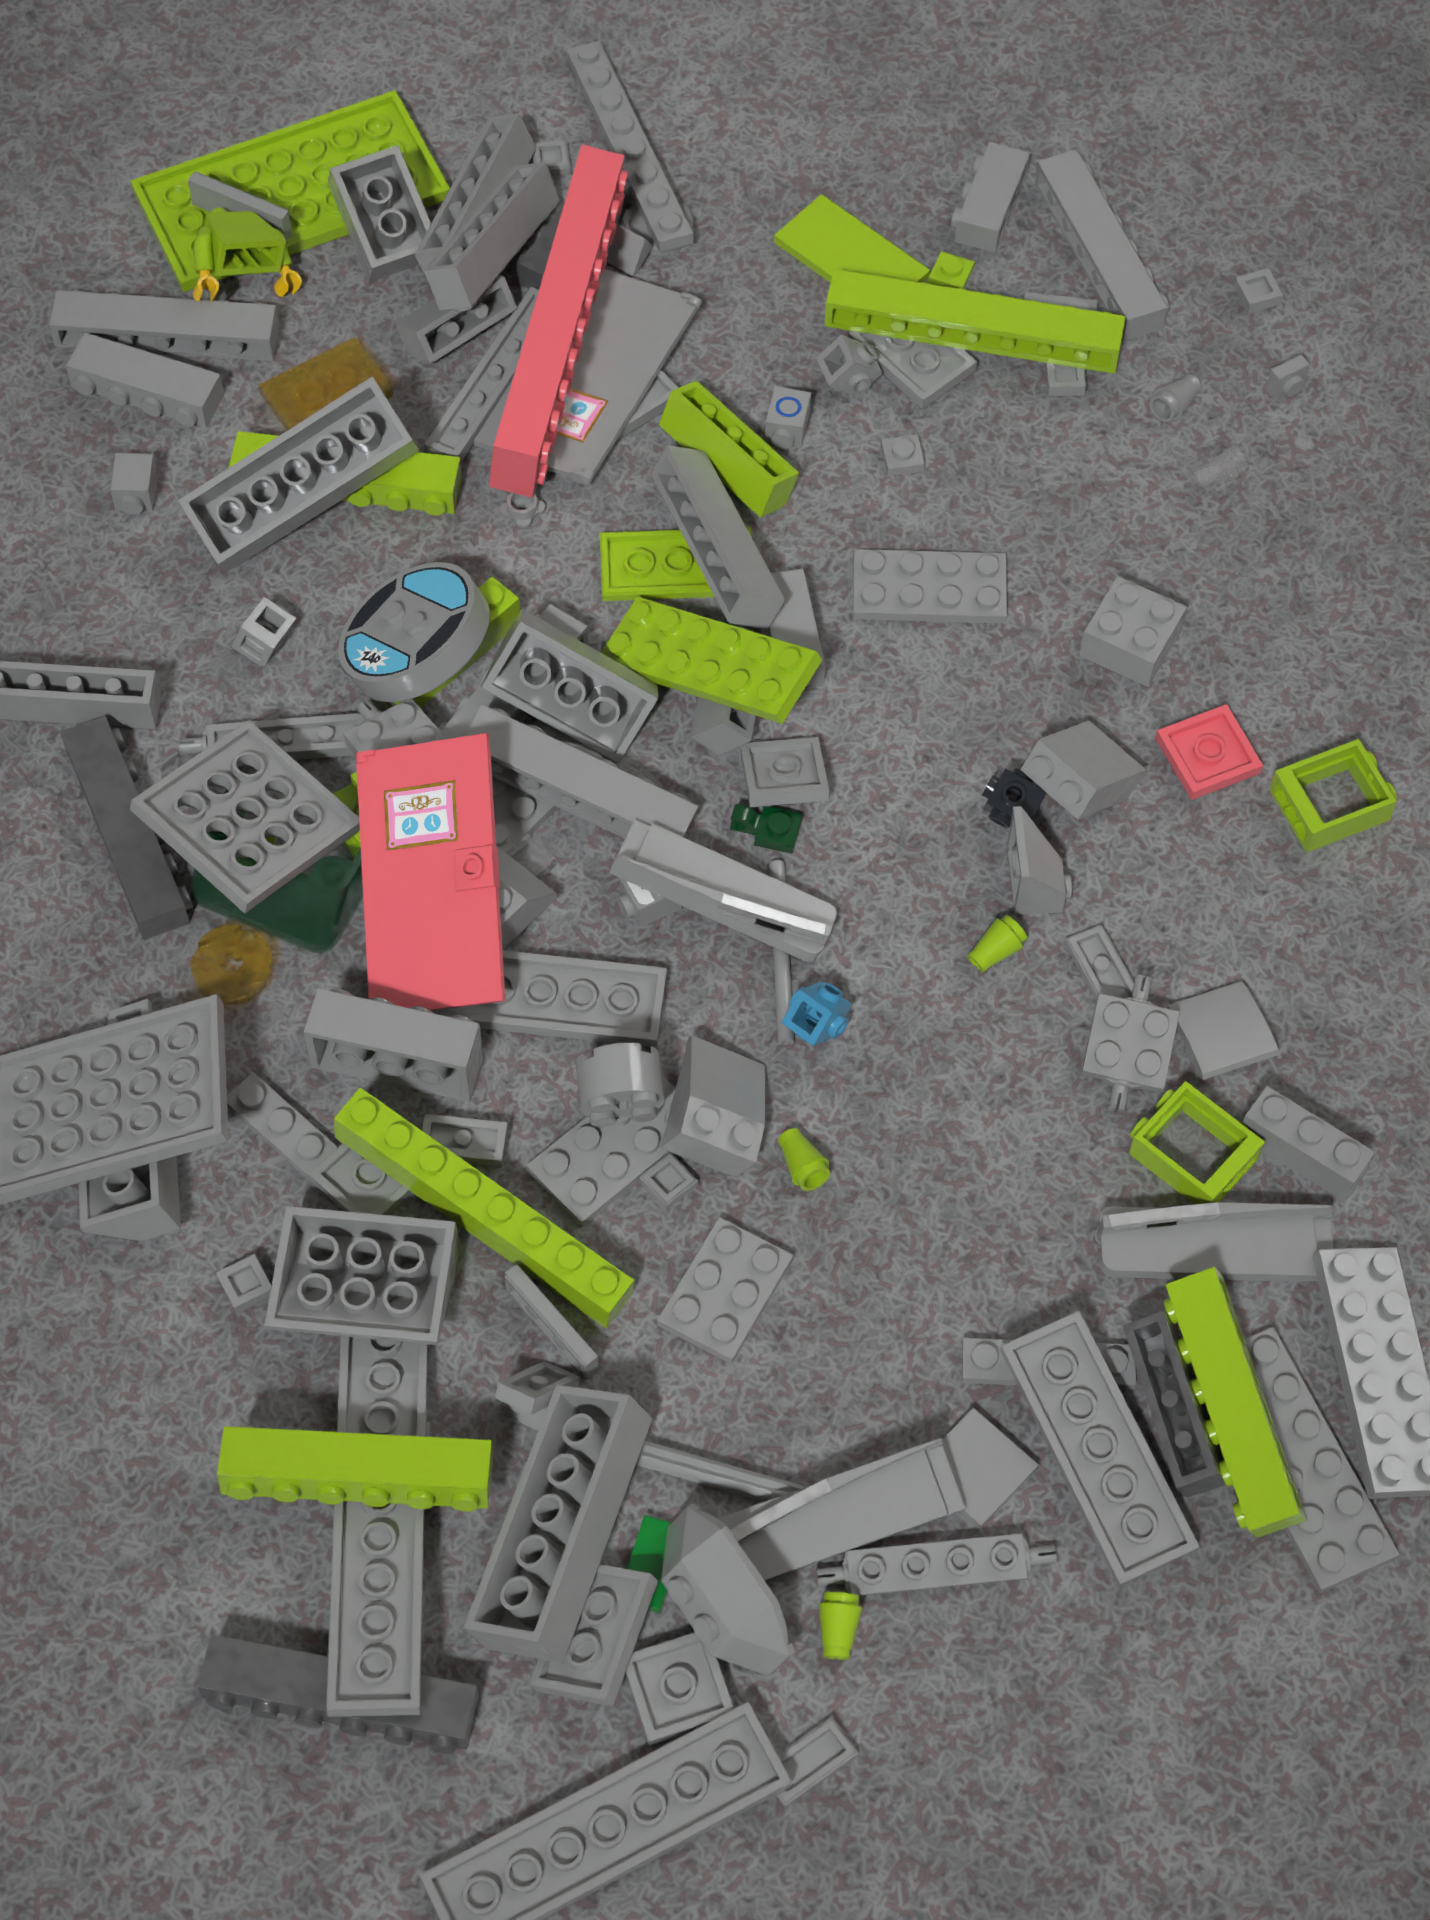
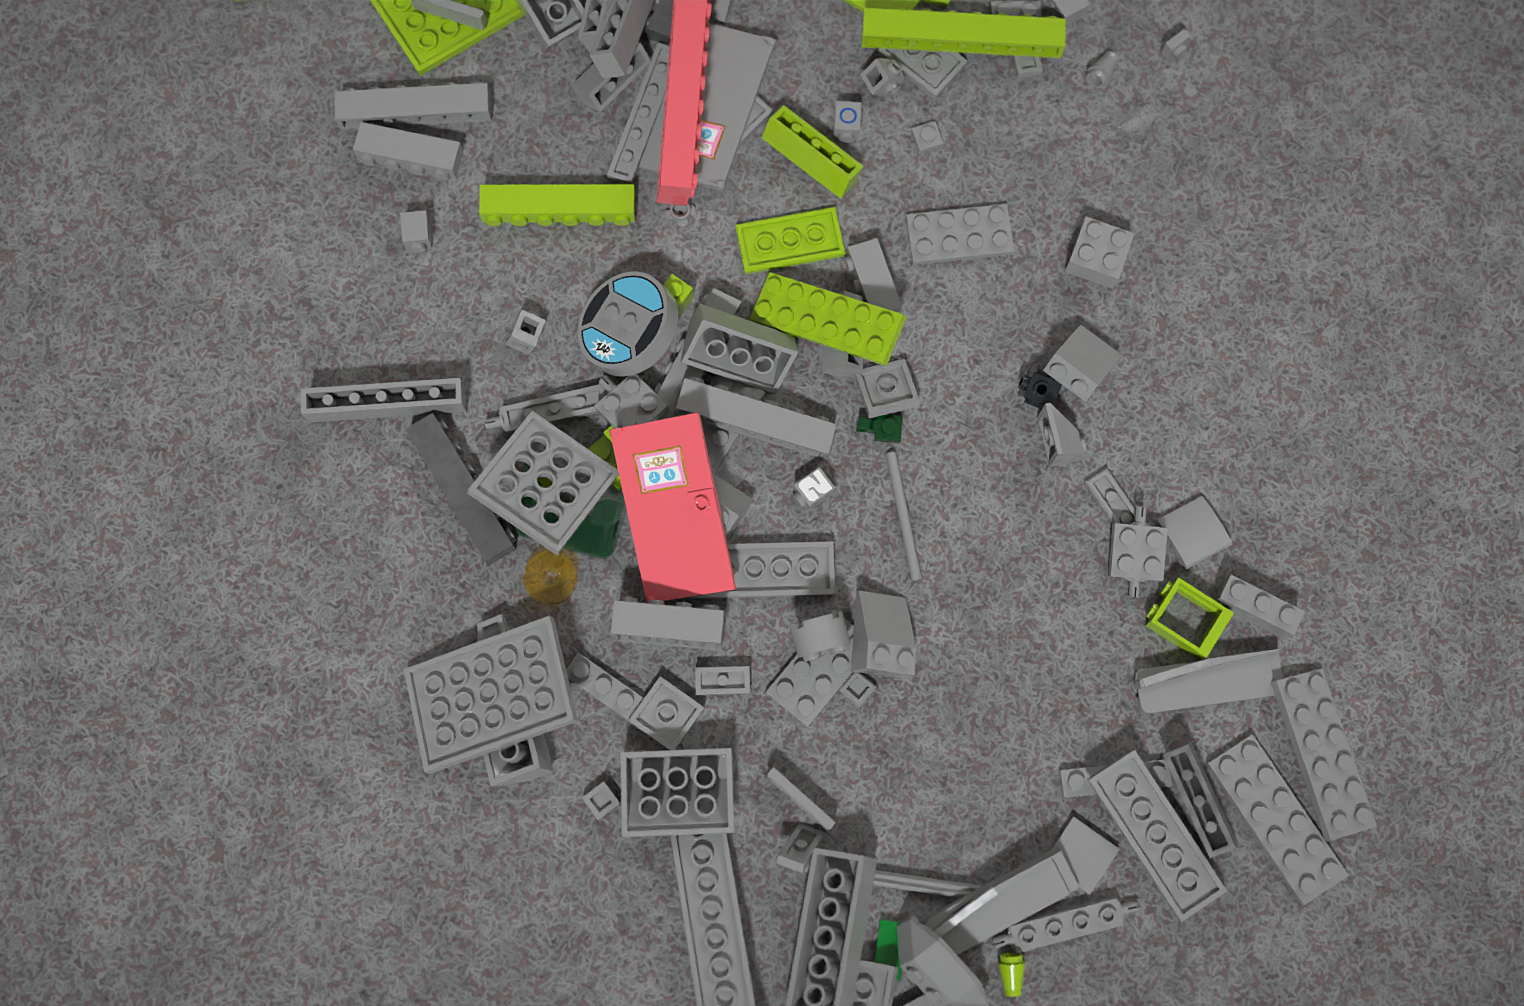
camera: 10 degrees left, 15 degrees up
light grey brick [178,377,419,572] -> none
lime torso [193,207,302,302] -> none
lime brick [217,1426,493,1512] -> none
clear yellow plate [258,337,393,430] -> none
lime brick [334,1087,634,1329] -> none
light grey piece [609,819,837,962] -> none
light grey brick [651,445,785,629] -> none
light grey plate [657,1217,794,1364] -> none
lime cone [778,1128,830,1191] -> none
dark azure brick [781,982,853,1046] -> none
lime cone [967,915,1028,973] -> none
coral plate [1155,704,1263,800] -> none
lime brick [1164,1267,1307,1538] -> none
lime window [1269,739,1397,853] -> none

